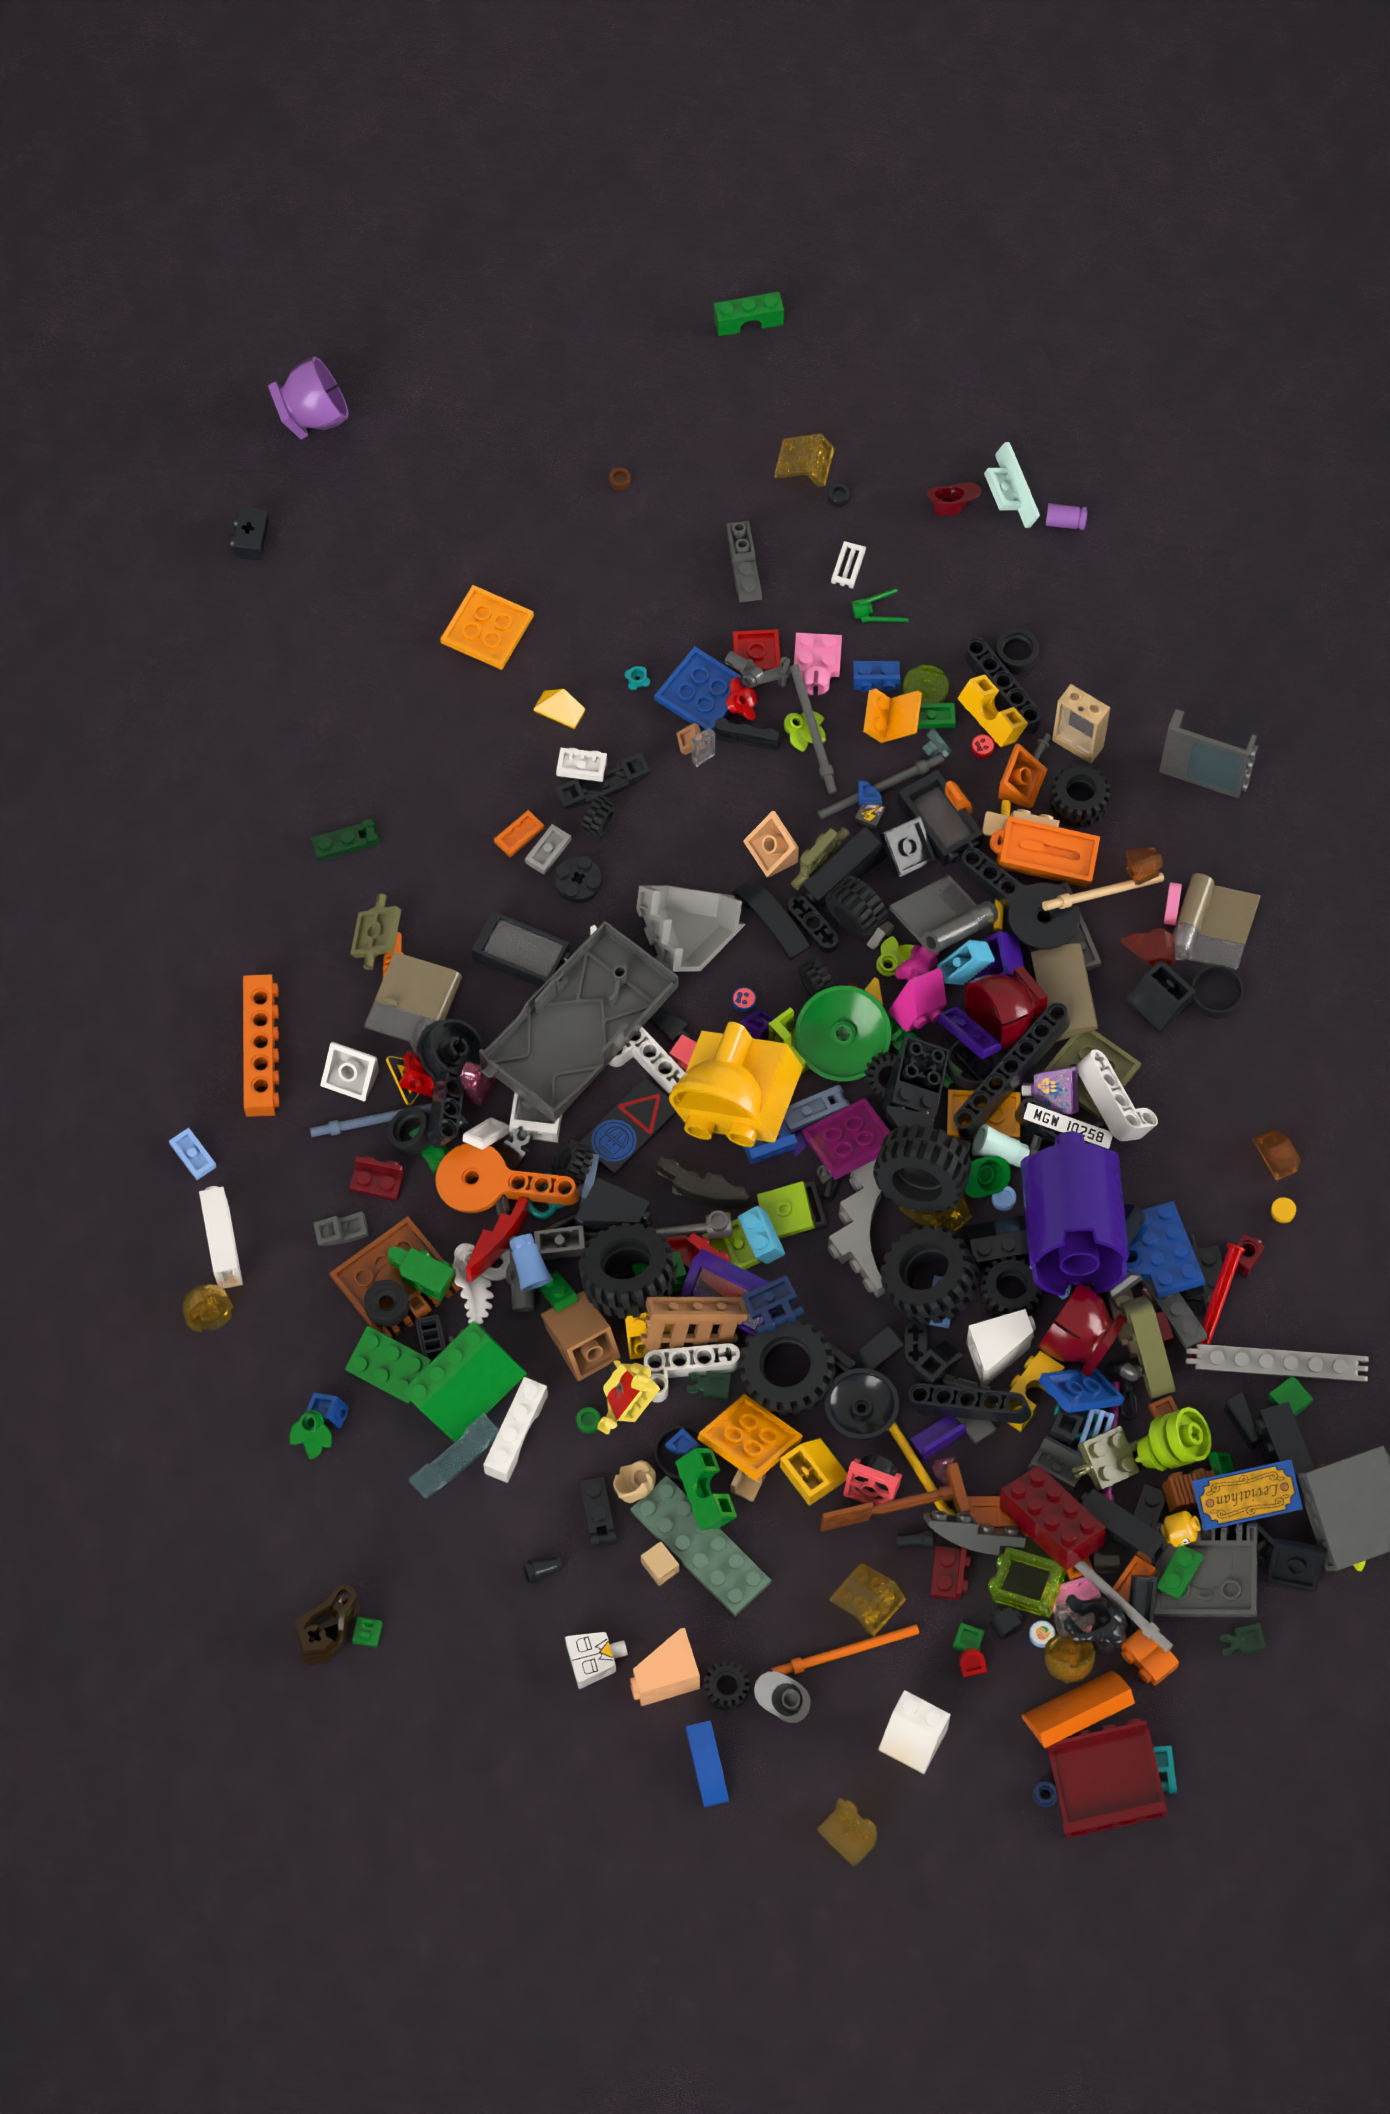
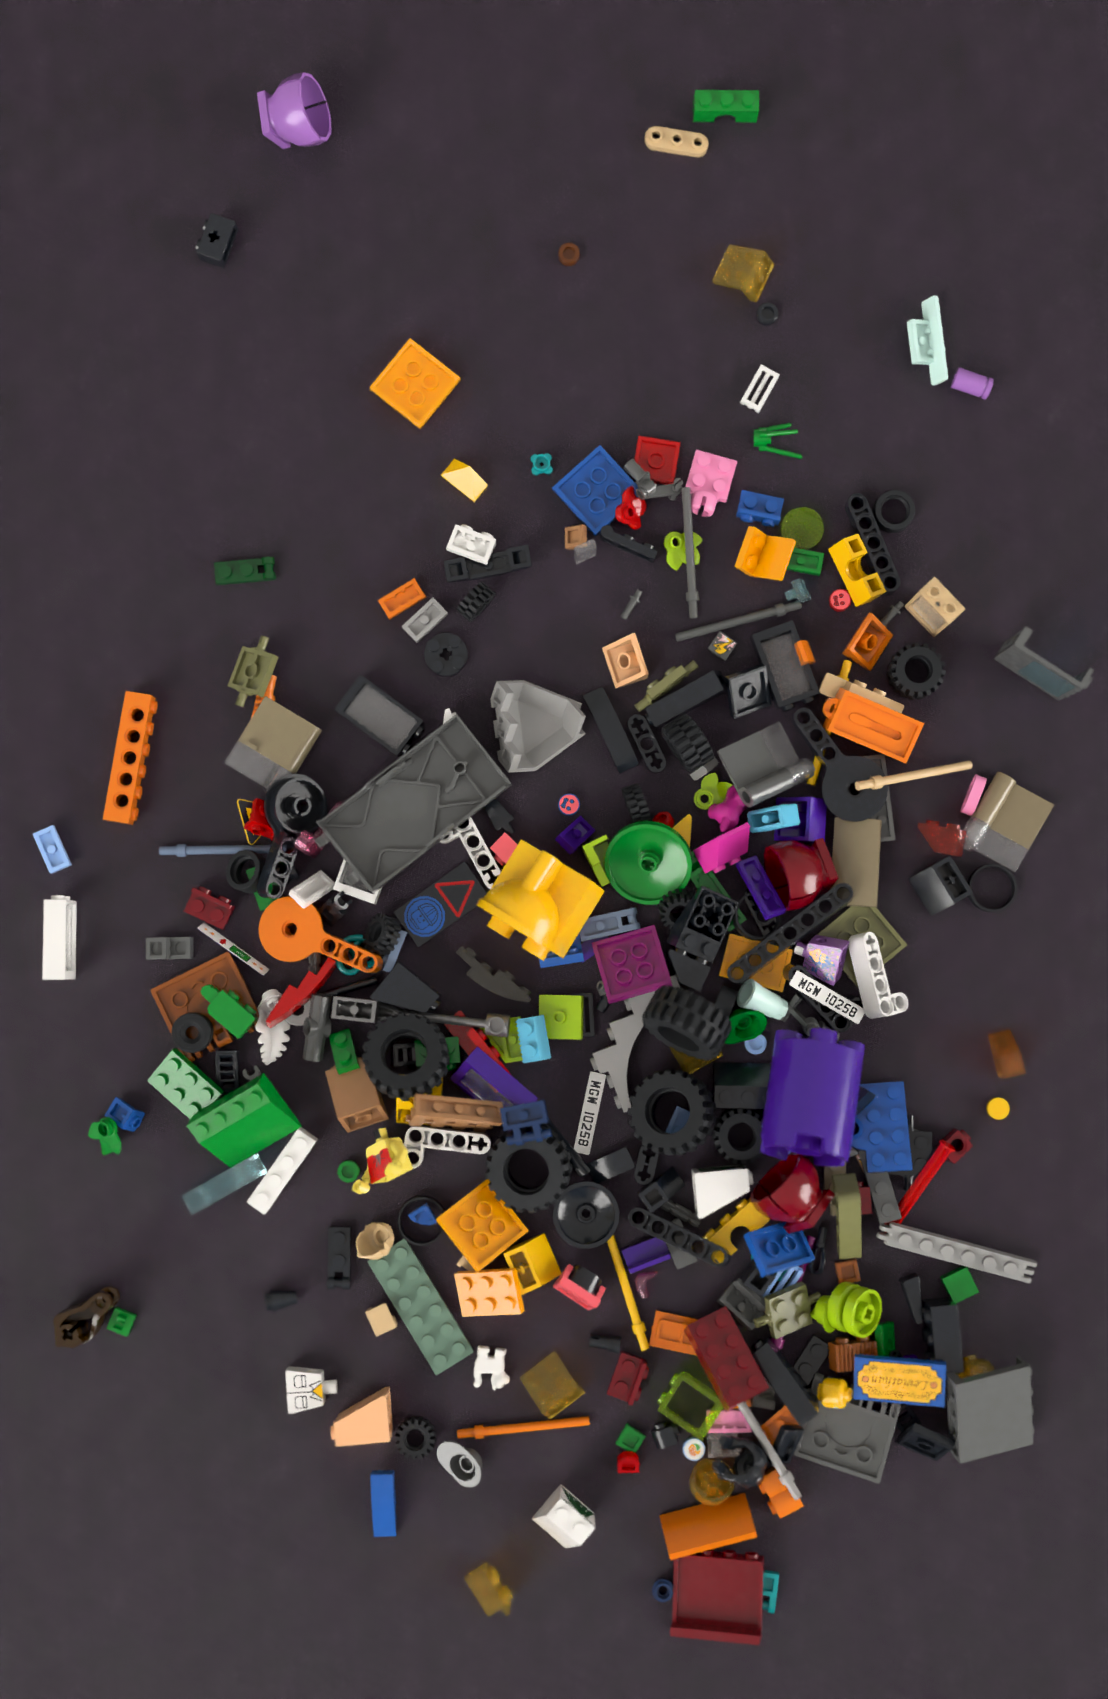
camera: 10 degrees right, 20 degrees up
clear yellow cylinder [182,1284,233,1332] -> none
white slope [321,1042,379,1101] -> none
medium blue plant [509,1234,553,1292] -> none
green arch [675,1448,737,1530] -> none
clear green plate [686,1371,731,1401] -> none
dark grey slope [726,521,762,602] -> none
dark orange piece [820,1463,971,1532] -> none
blue tile [858,781,882,805] -> none
dark grey slope [923,1510,1026,1555] -> none
dark red piece [927,483,981,516] -> none
dark grey arm [1106,1362,1143,1381] -> none
clear orange slope [1126,847,1163,885] -> none
green plate [1157,1545,1204,1601] -> none
clear green plate [1218,1623,1267,1656] -> none
none -> white sticker [197,923,270,976]
none -> light orange plate [454,1268,524,1317]
none -> white animal [473,1345,510,1390]
none -> white sticker [574,1071,606,1155]
none -> dark grey piece [621,589,643,620]
none -> tan plate [645,126,708,157]

